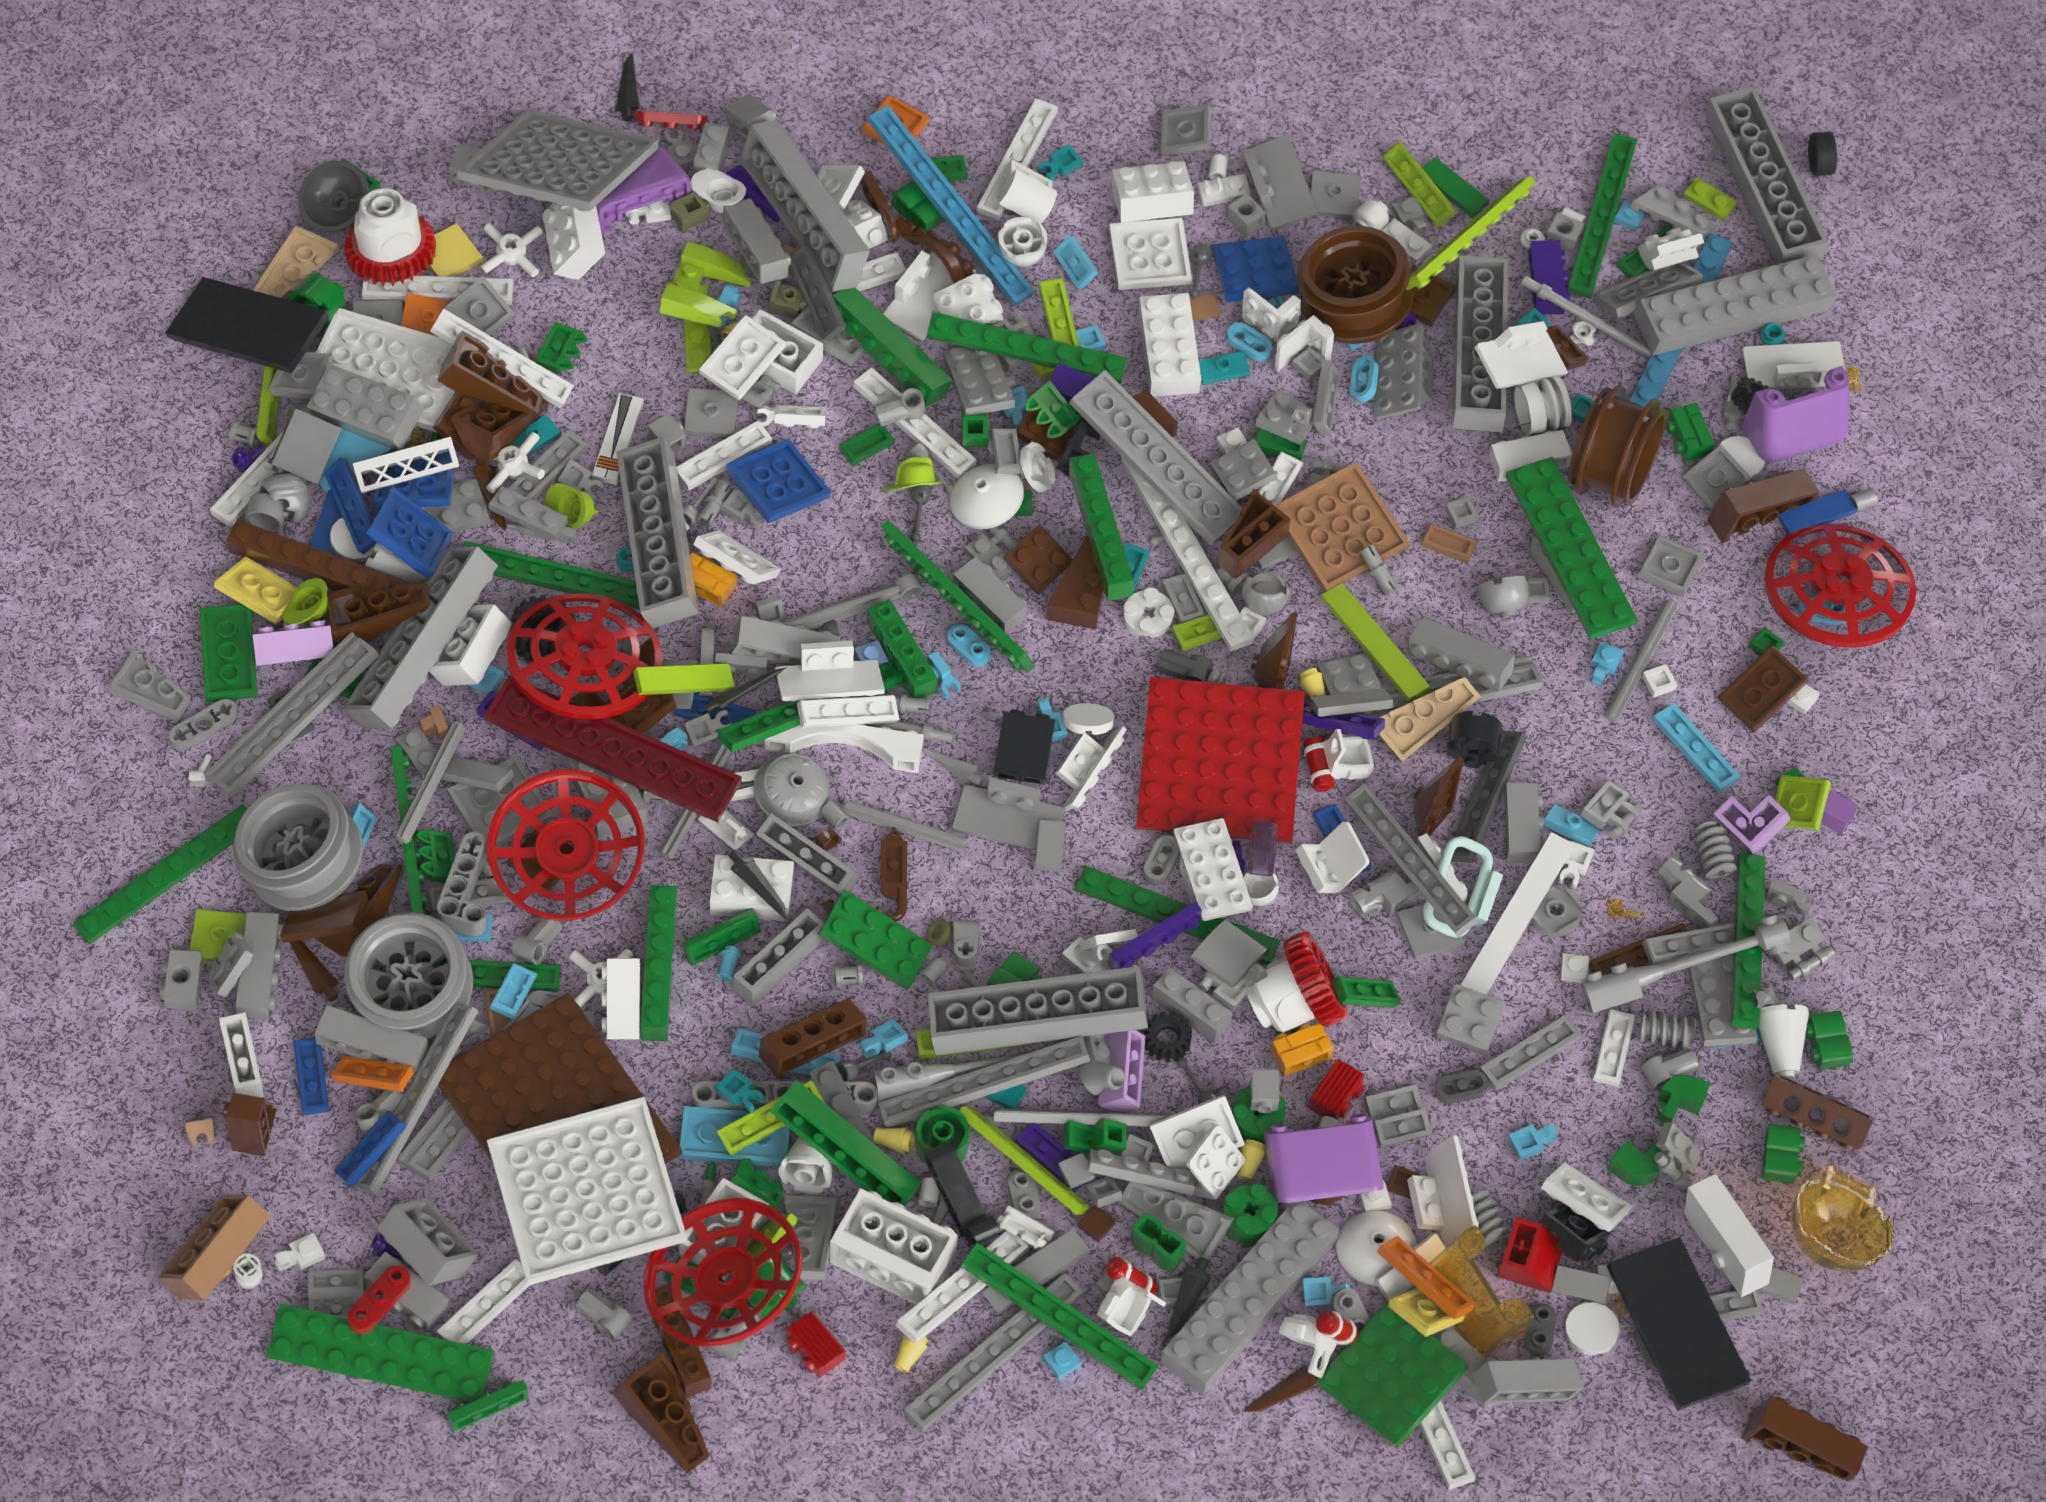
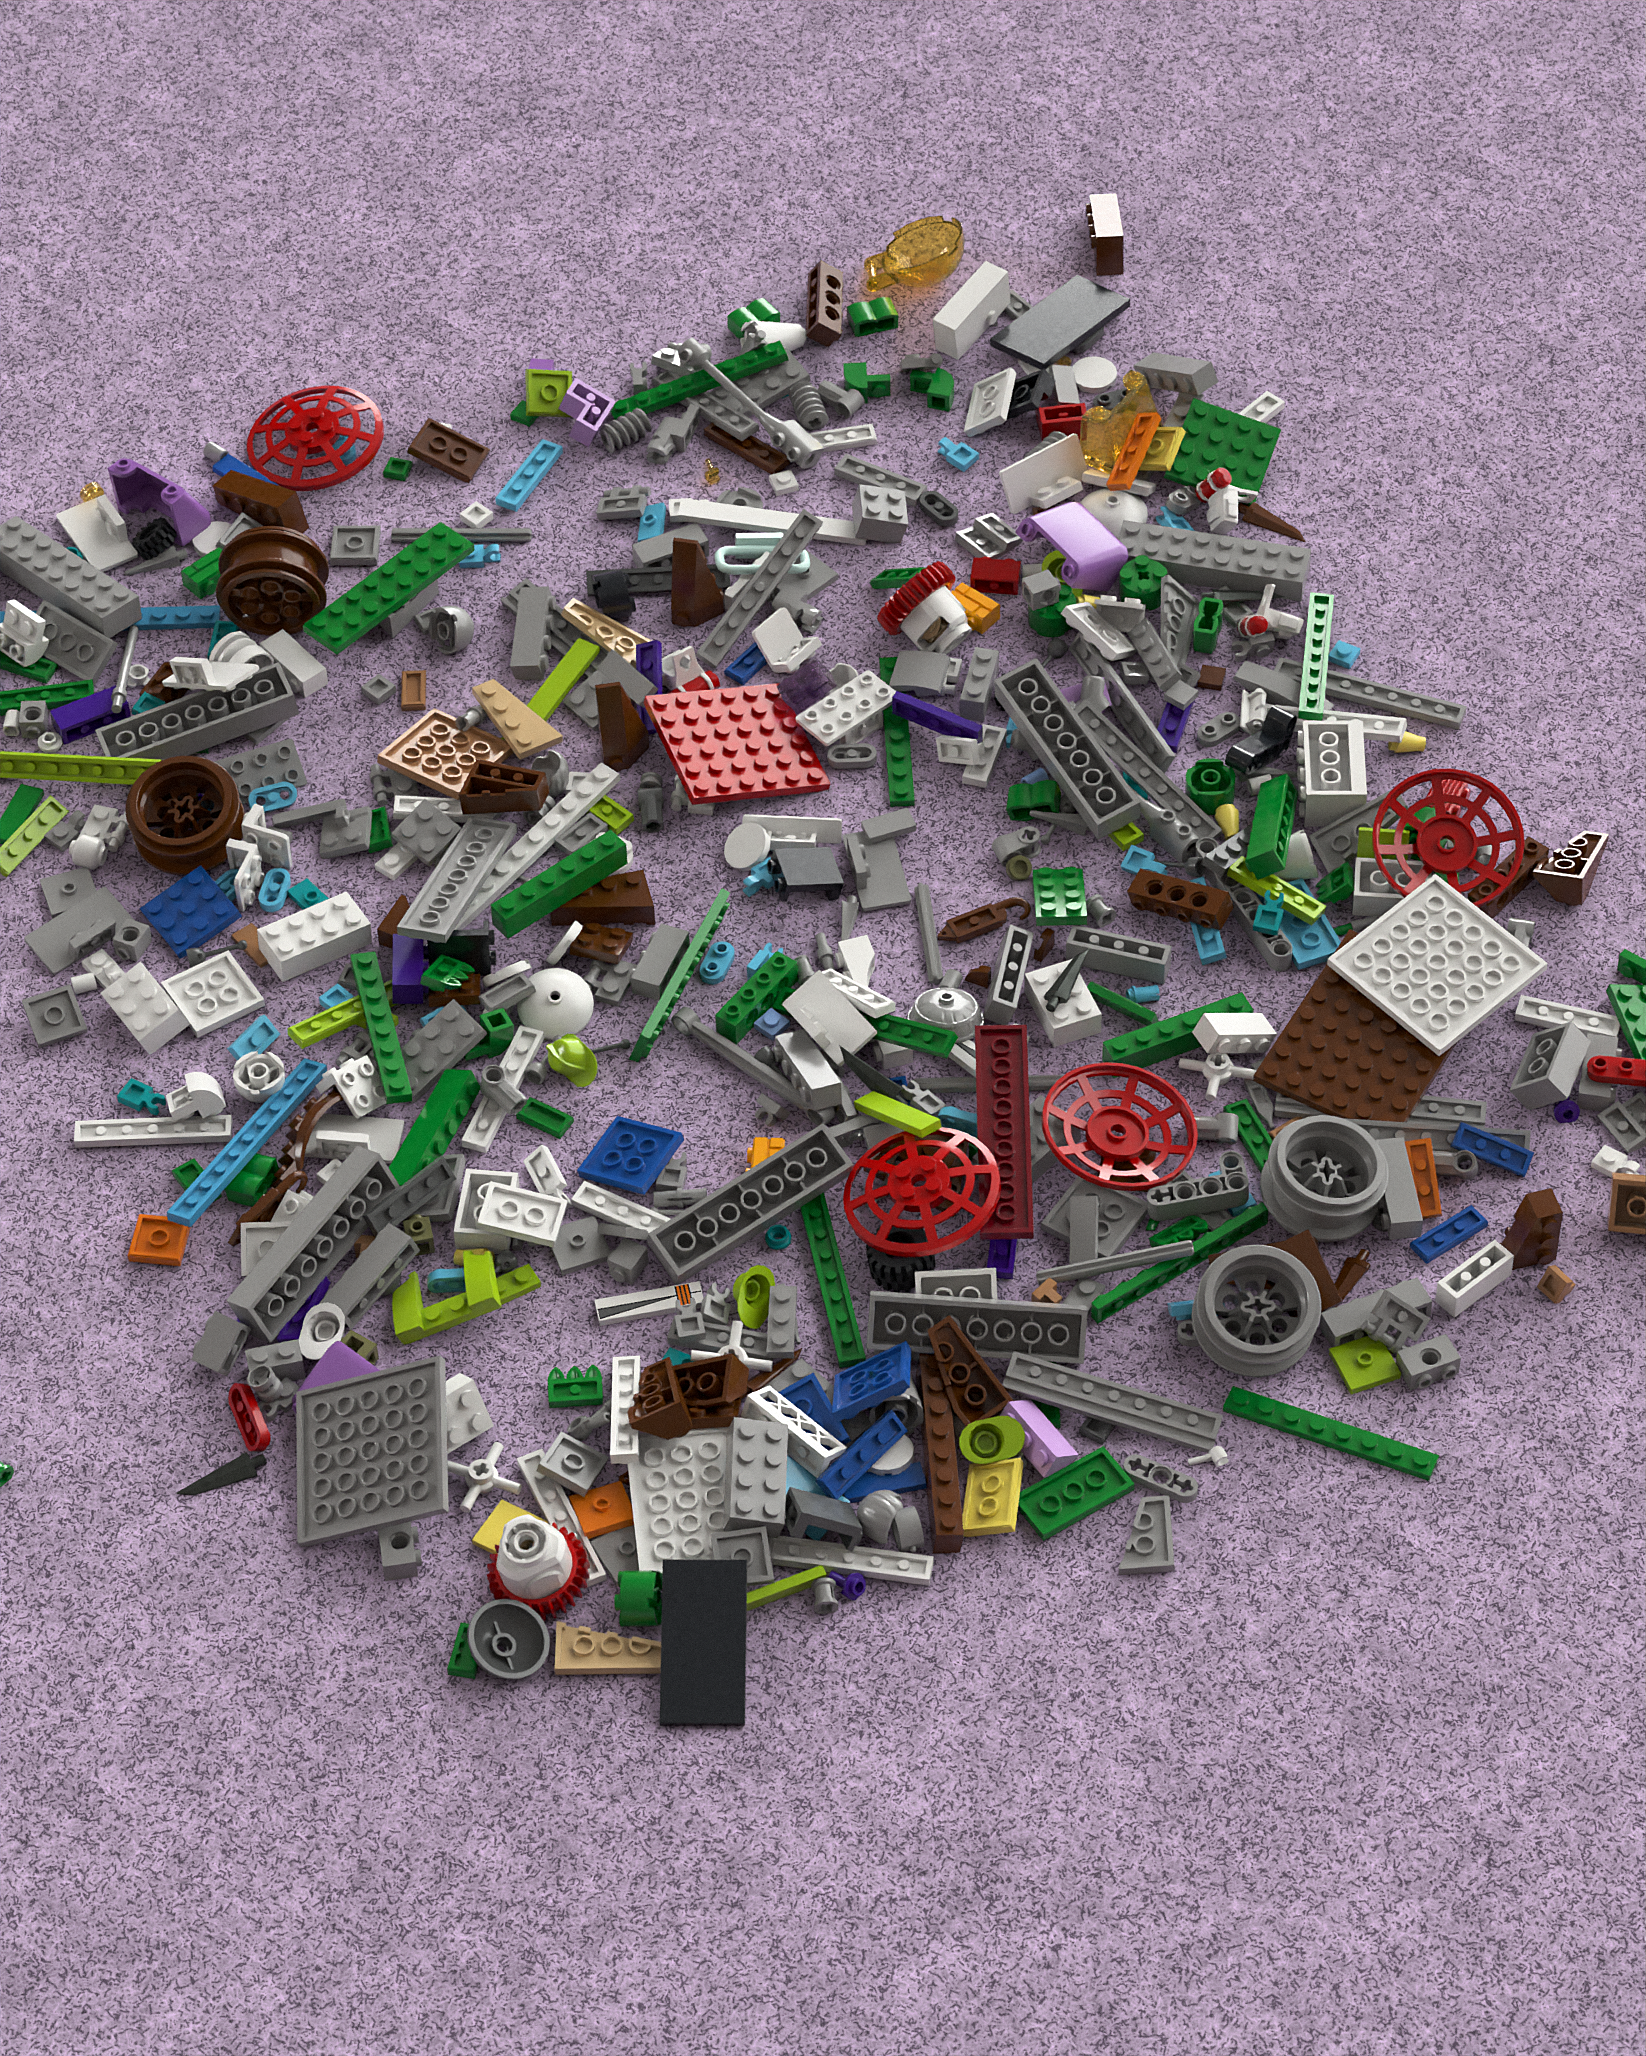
camera: 110 degrees left, 10 degrees down
medium azure plate [490,963,537,1020] -> none
white plate [693,530,781,584] -> none
light grey hinge [919,957,948,987] -> none
lime tile [959,1106,1090,1215] -> none
green brick [1064,1118,1127,1159] -> none
none -> light grey wheel [247,1365,283,1402]
none -> tan wing [472,679,563,760]
none -> white tile [545,920,582,965]
none -> light grey plate [567,1412,611,1441]
none -> light grey tile [597,1223,648,1240]
none -> light grey plate [674,1297,706,1344]

